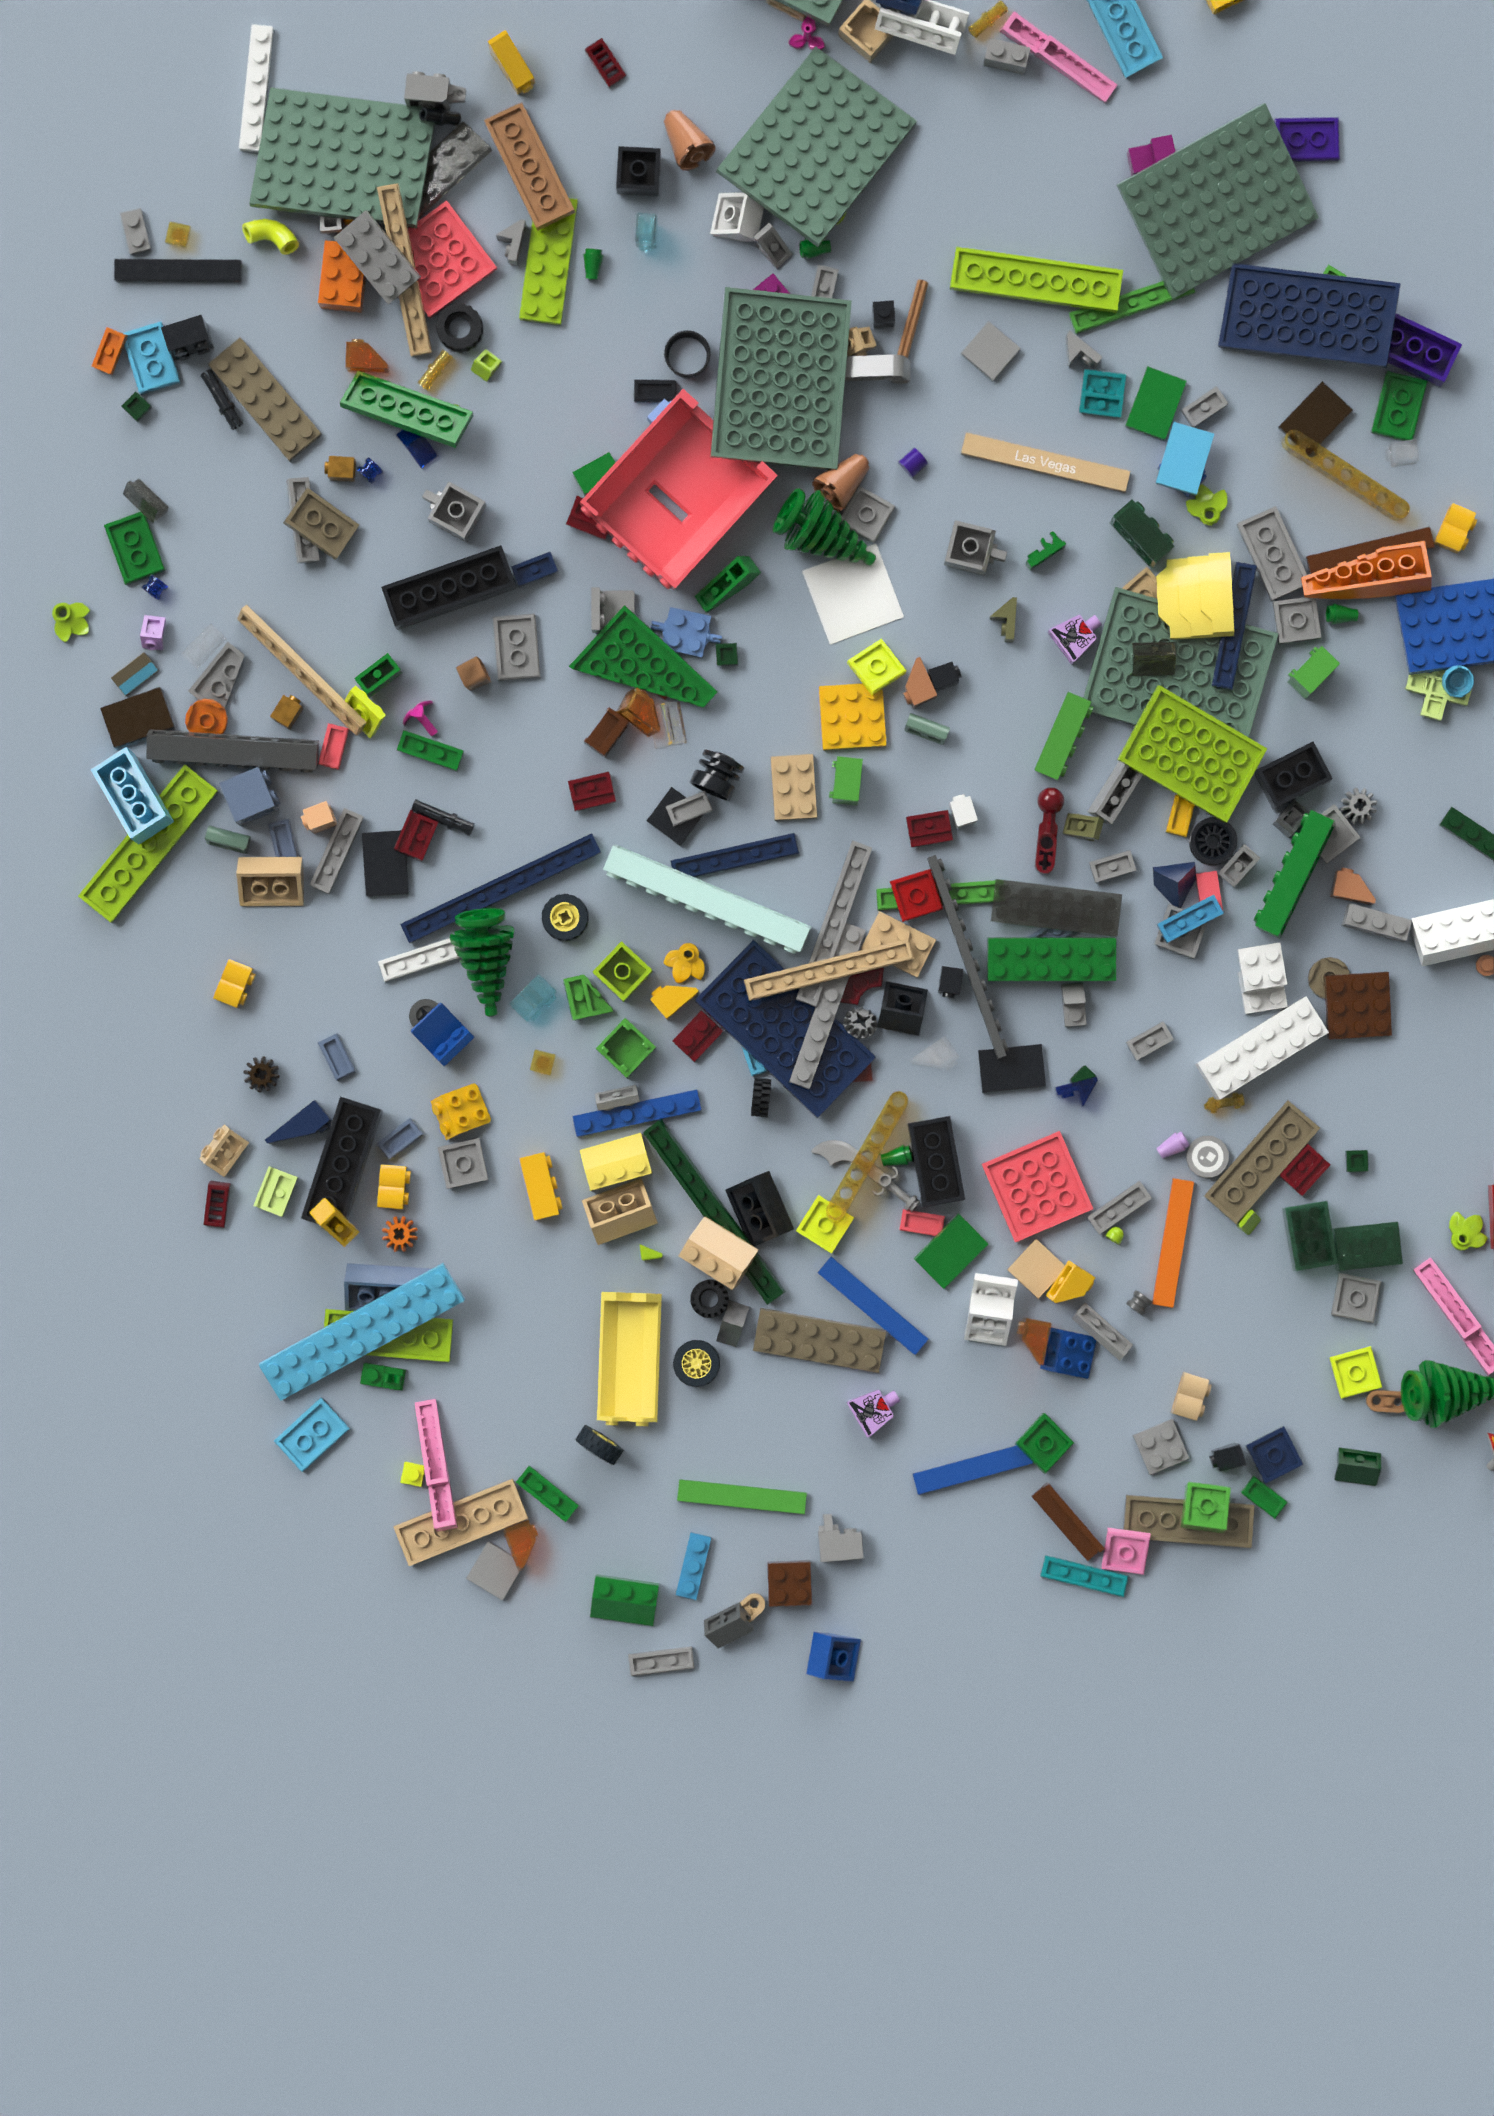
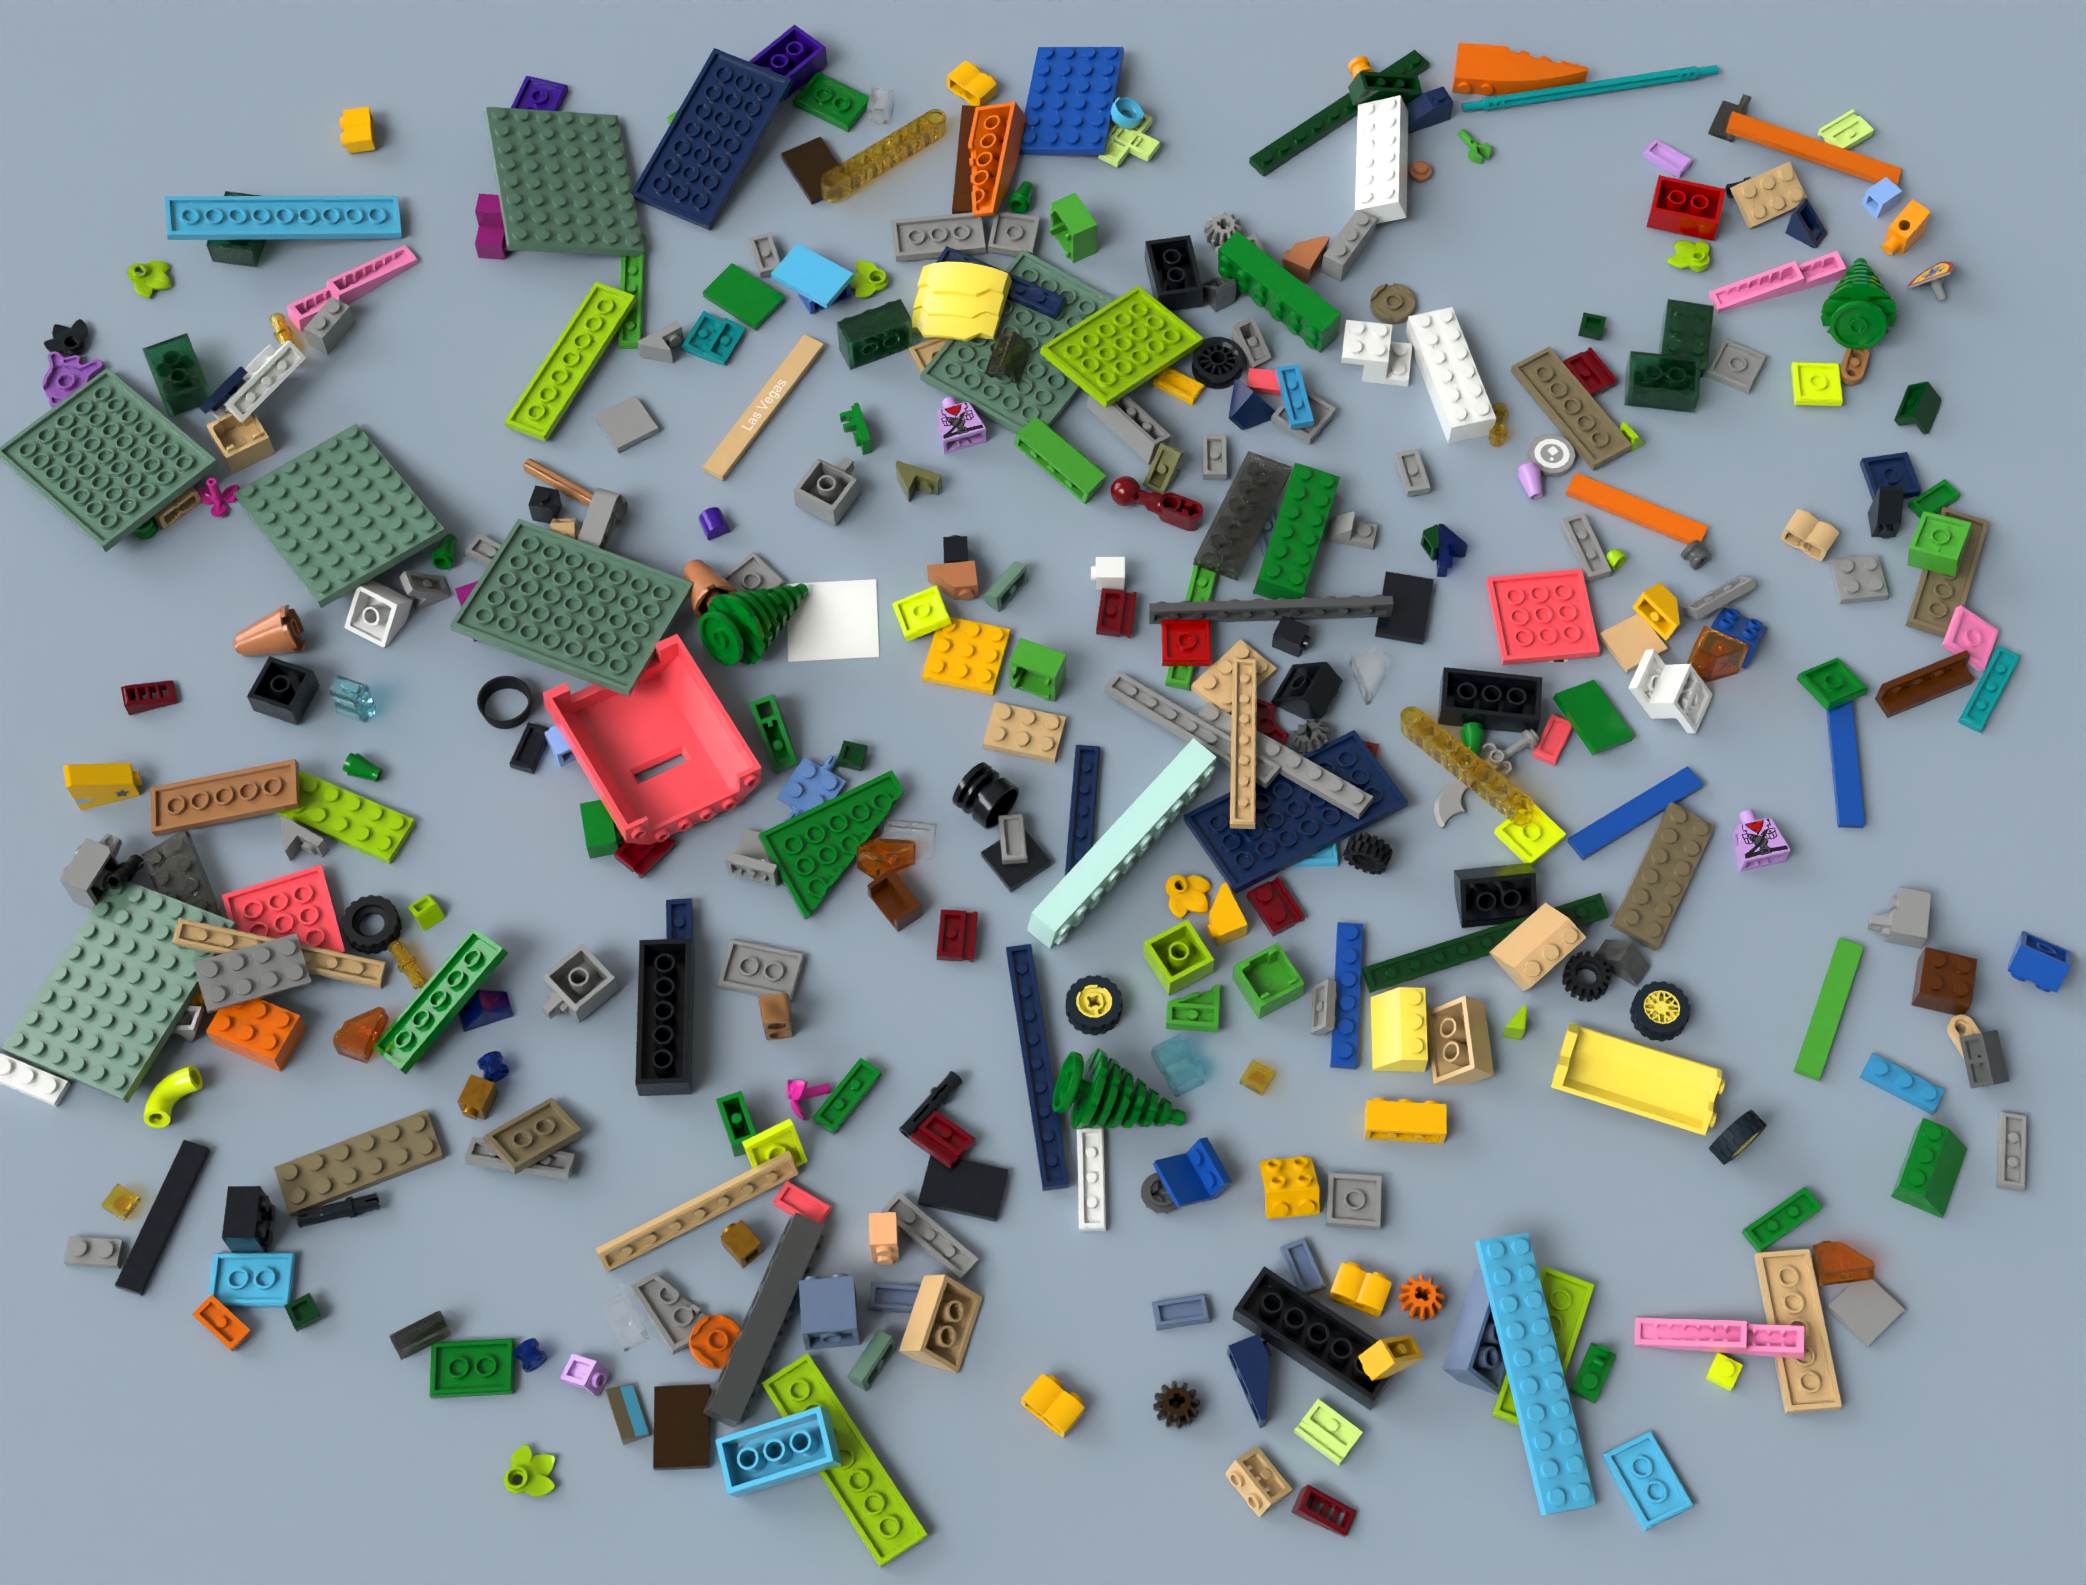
camera: 75 degrees left, 25 degrees down
reddish brown plate [1324,971,1392,1040] -> none

